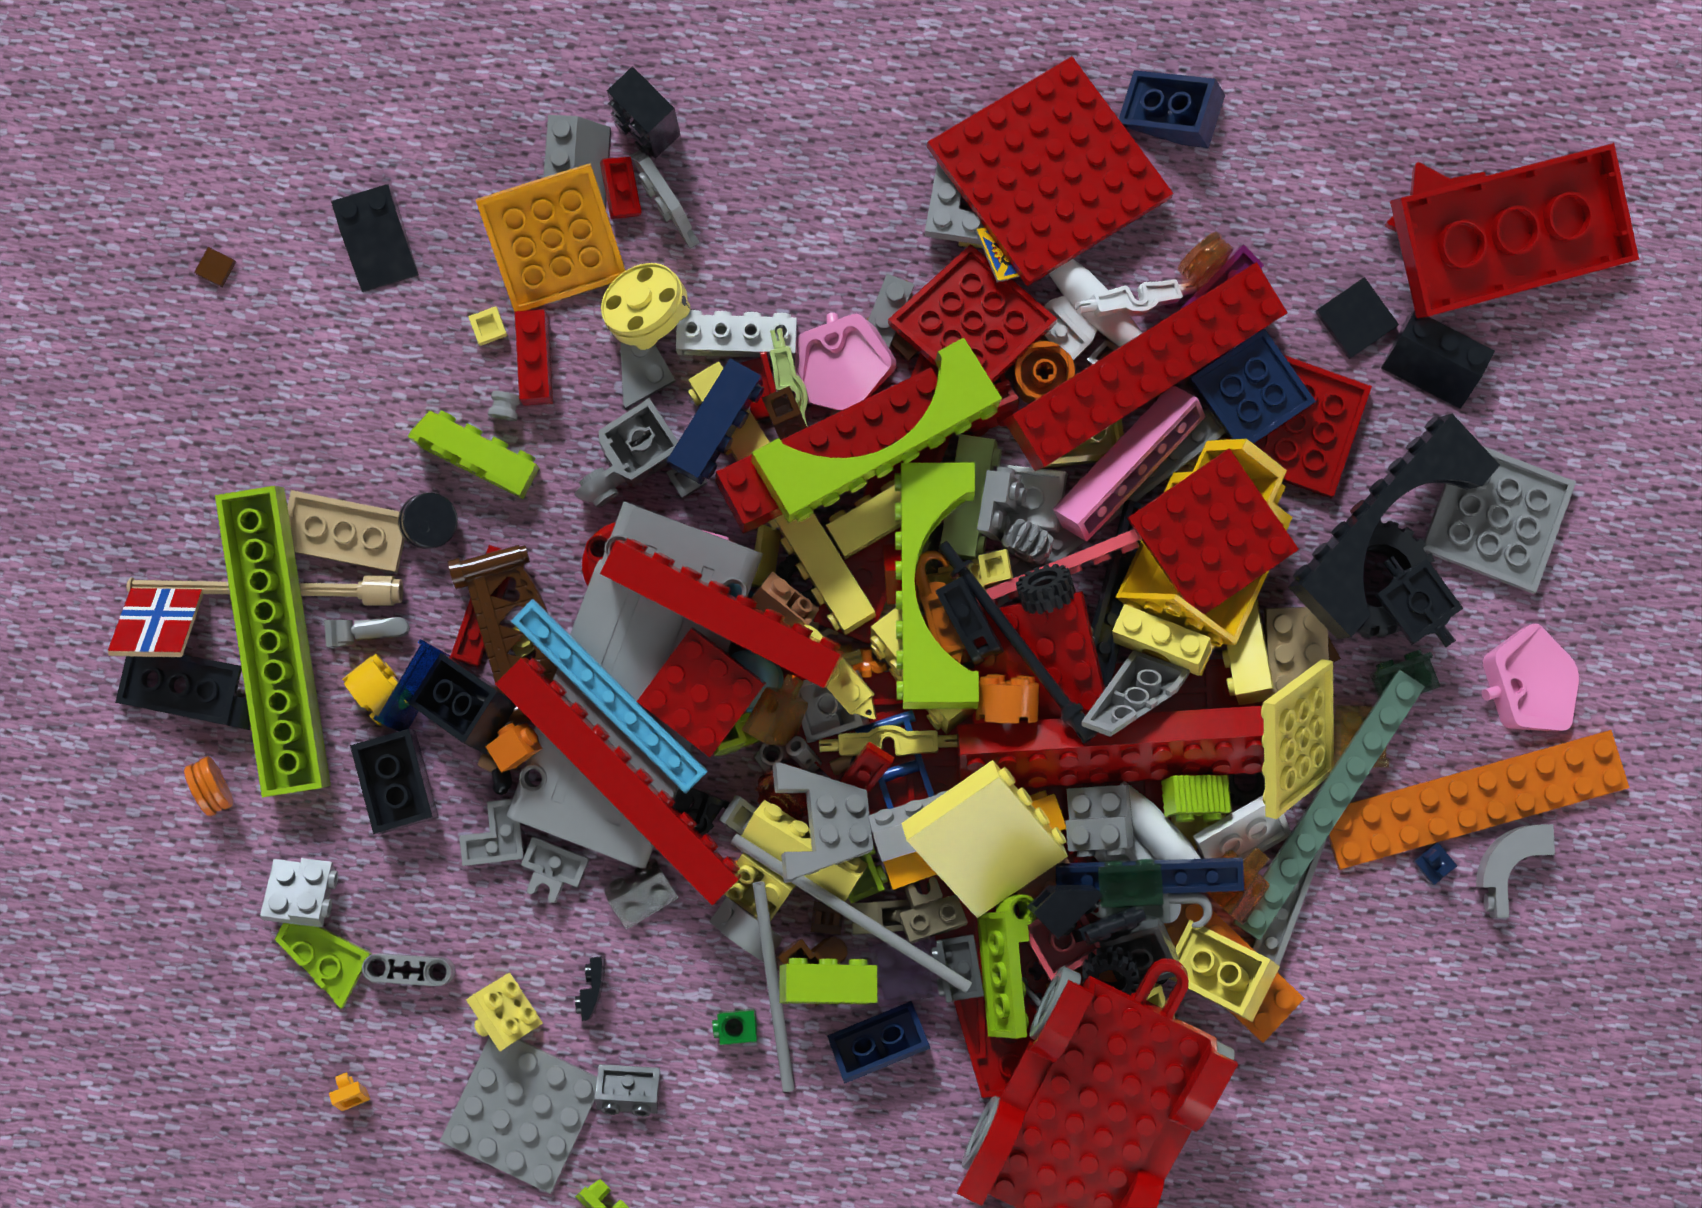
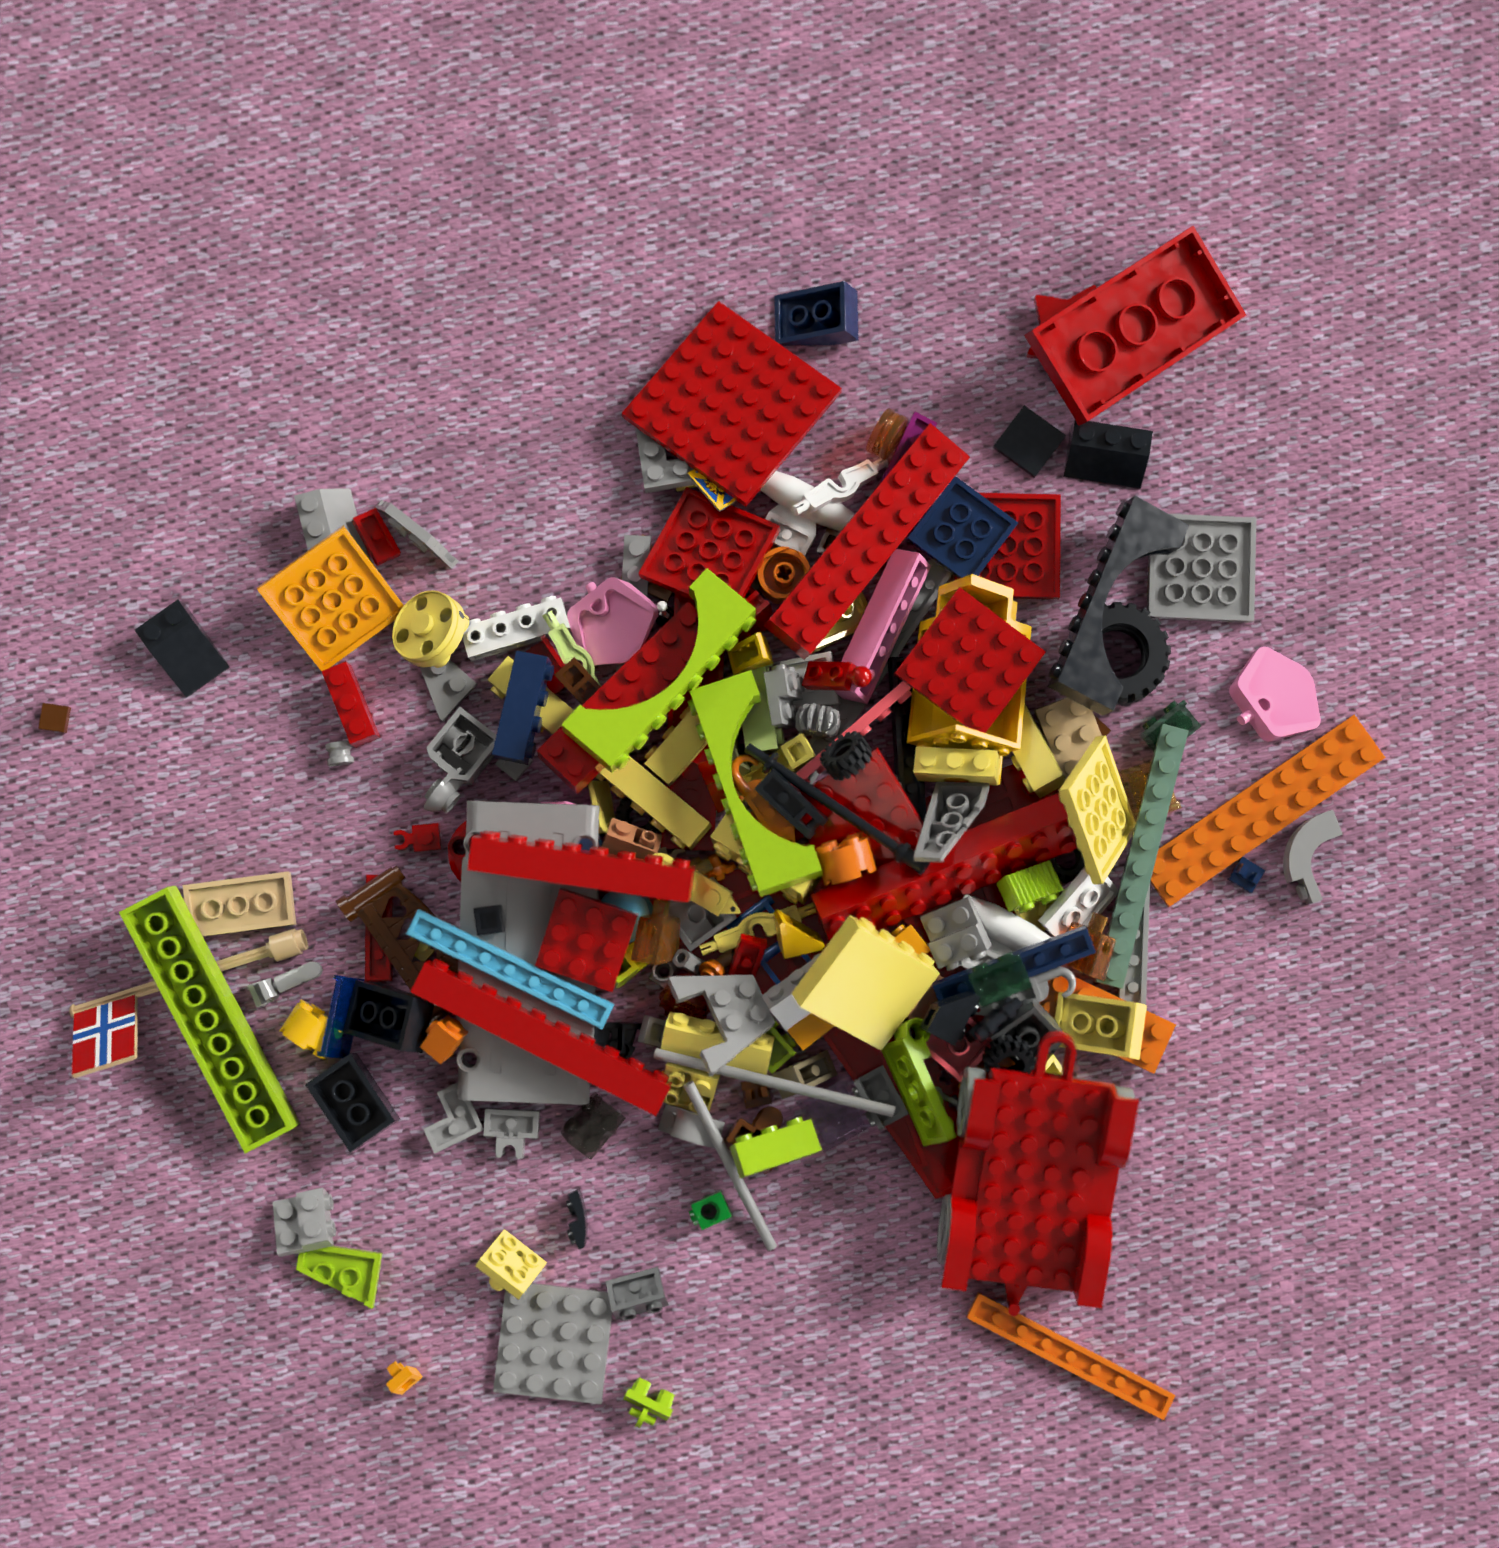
camera: 15 degrees left, 0 degrees up
black hinge [115,655,251,730] -> none
orange head [184,756,233,817] -> none
light grey beam [362,953,455,986] -> none
black head [398,493,458,549] -> none
lime wedge [408,410,539,499] -> none
light yellow plate [468,306,508,346] -> none
black arm [477,753,512,795] -> none
black brick [607,66,681,159] -> none
dark blue slope [827,1001,930,1084] -> none
dark tan plate [899,877,968,944] -> none
black plate [1375,555,1463,648] -> none
none -> red plate [394,823,441,852]
none -> black tile [473,904,505,936]
none -> hinge [656,601,674,627]
none -> orange plate [699,959,725,976]
none -> yellow slope [727,632,774,675]
none -> yellow slope [774,909,825,959]
none -> red plate [802,661,872,691]

